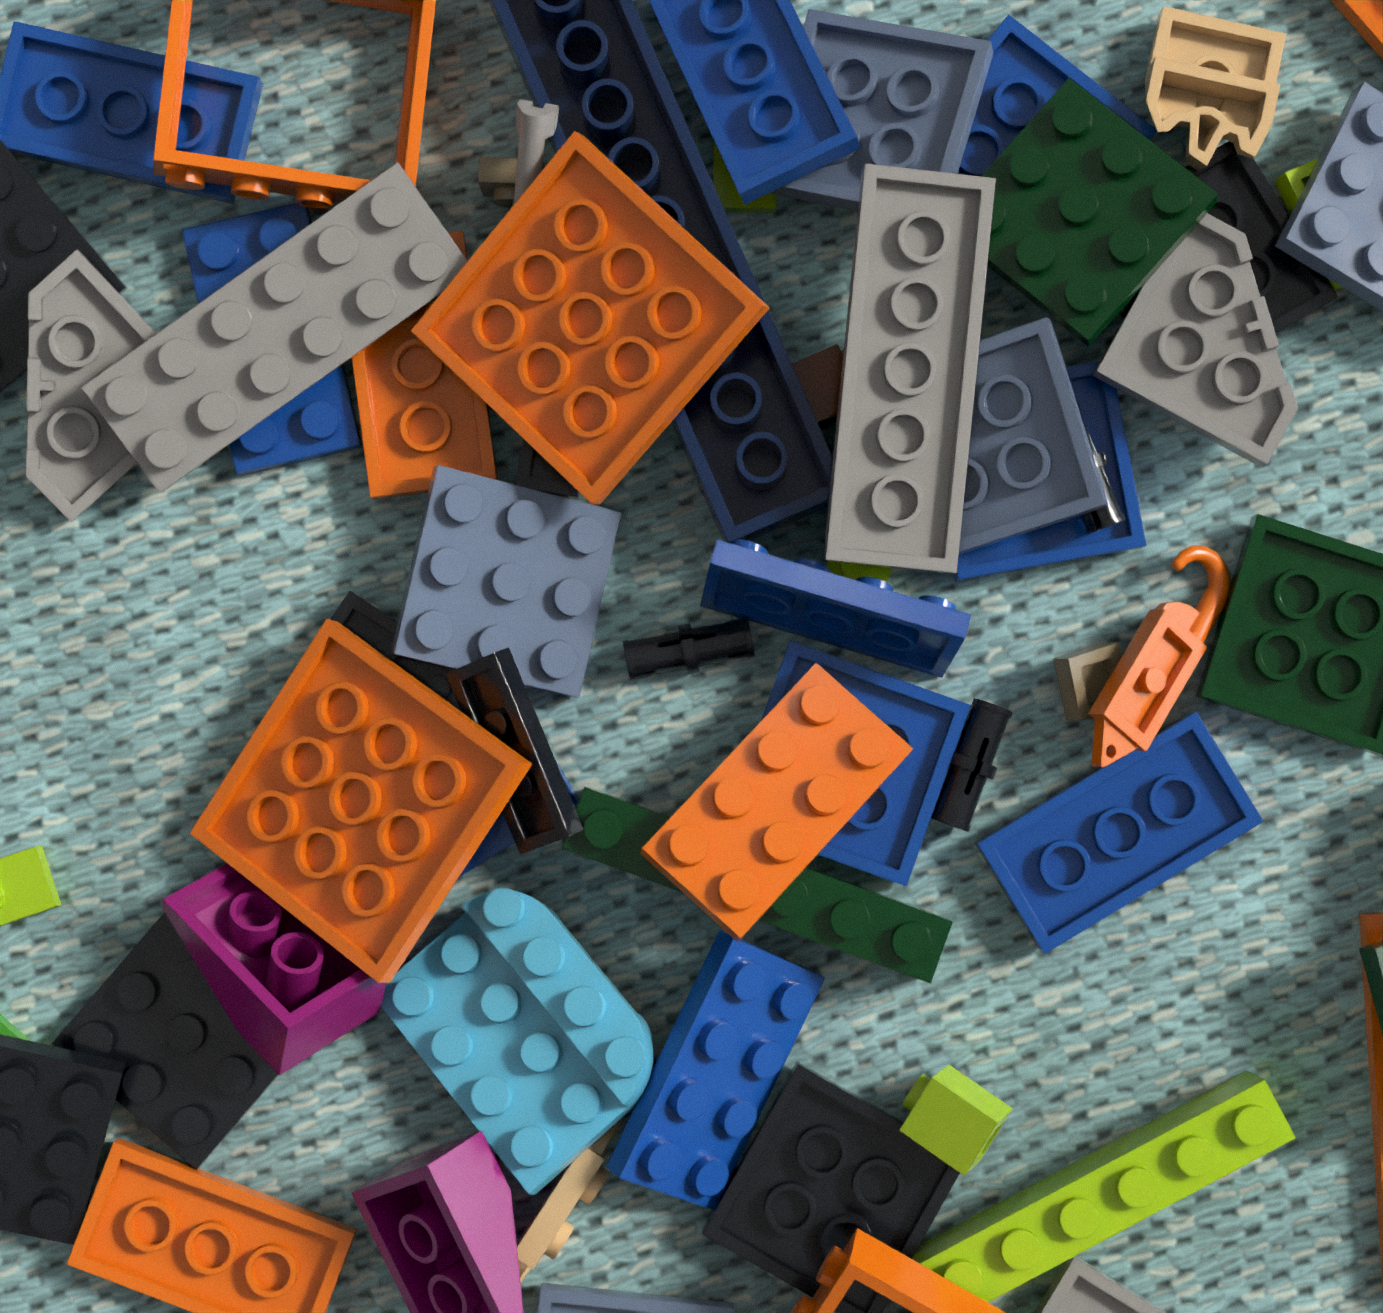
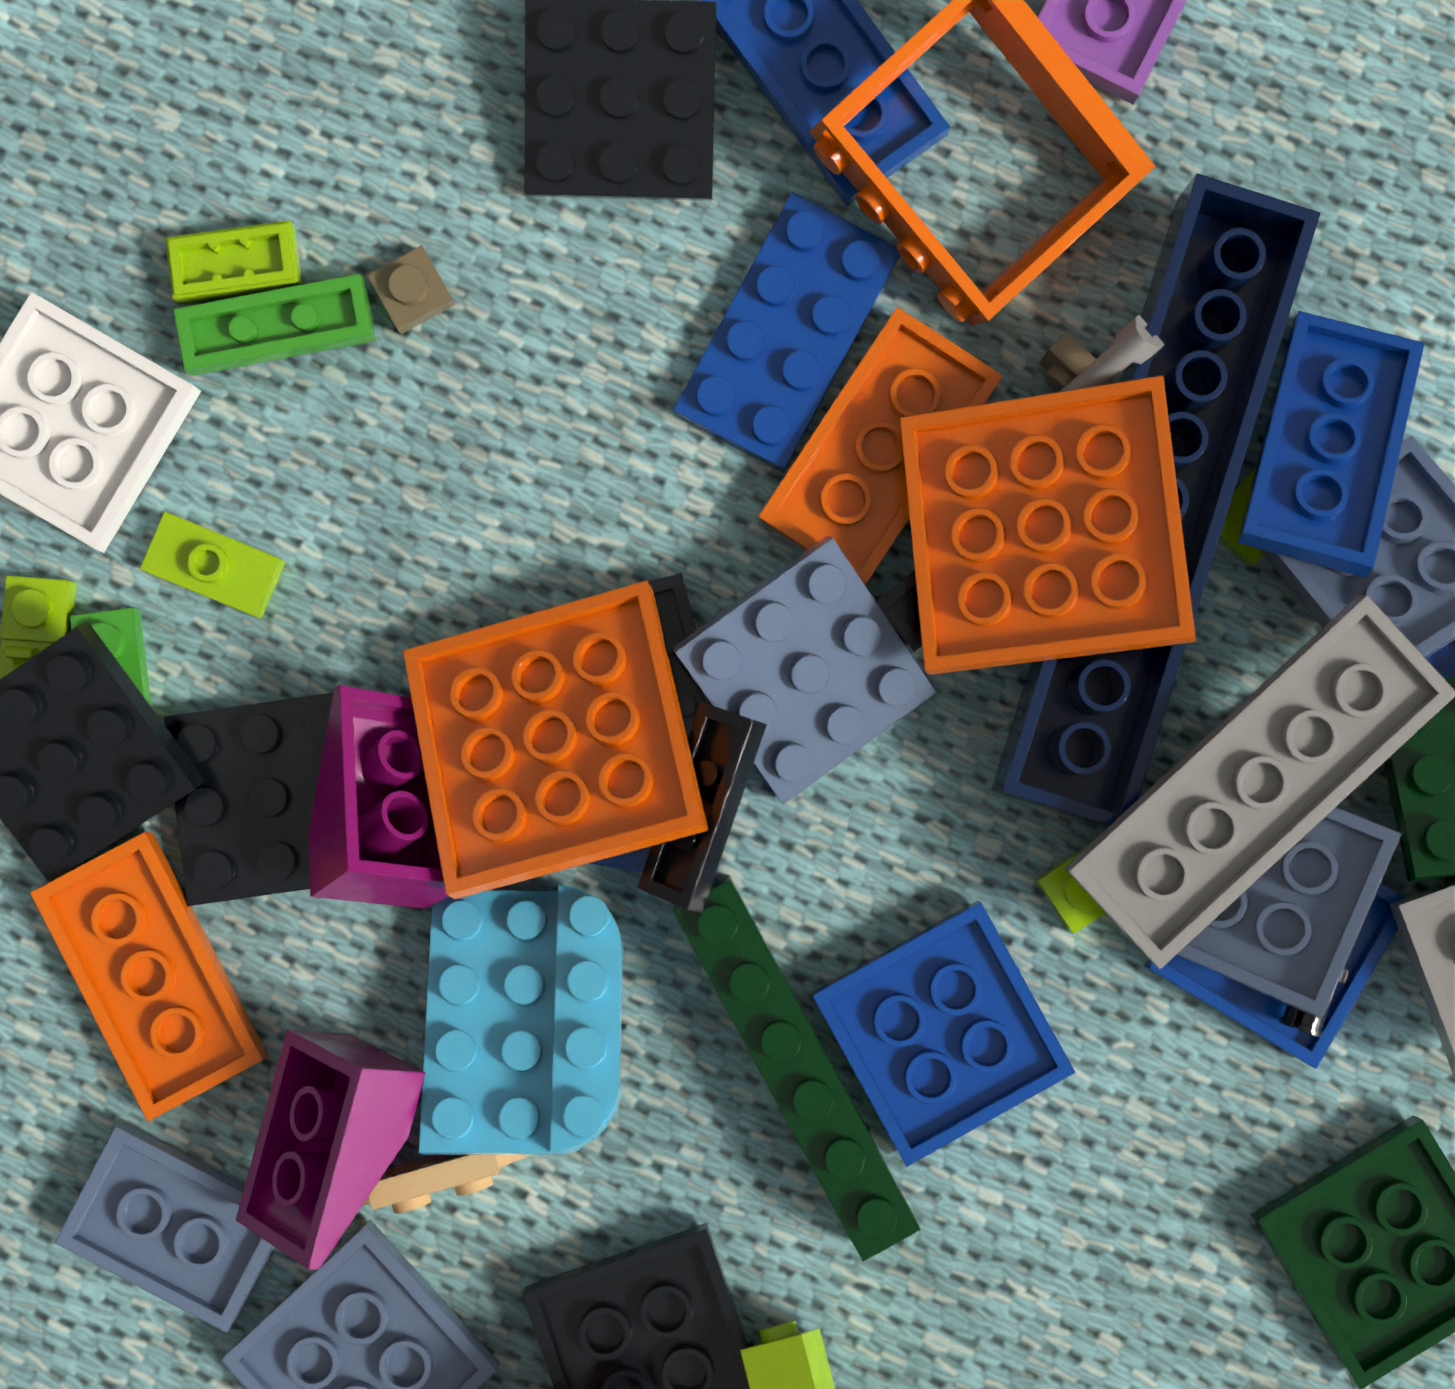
camera: 35 degrees right, 0 degrees up
light grey plate [25,249,157,522] -> none
light grey plate [81,162,467,493] -> none
blue plate [606,930,825,1210] -> none
black pin [622,616,755,681] -> none
orange plate [640,663,913,942] -> none
blue plate [700,539,971,678] -> none
reddish brown plate [792,344,843,429] -> none
black pin [931,698,1013,832] -> none
blue plate [975,711,1264,954] -> none
dark tan plate [1053,642,1122,721] -> none
orange plate [1088,545,1230,767] -> none

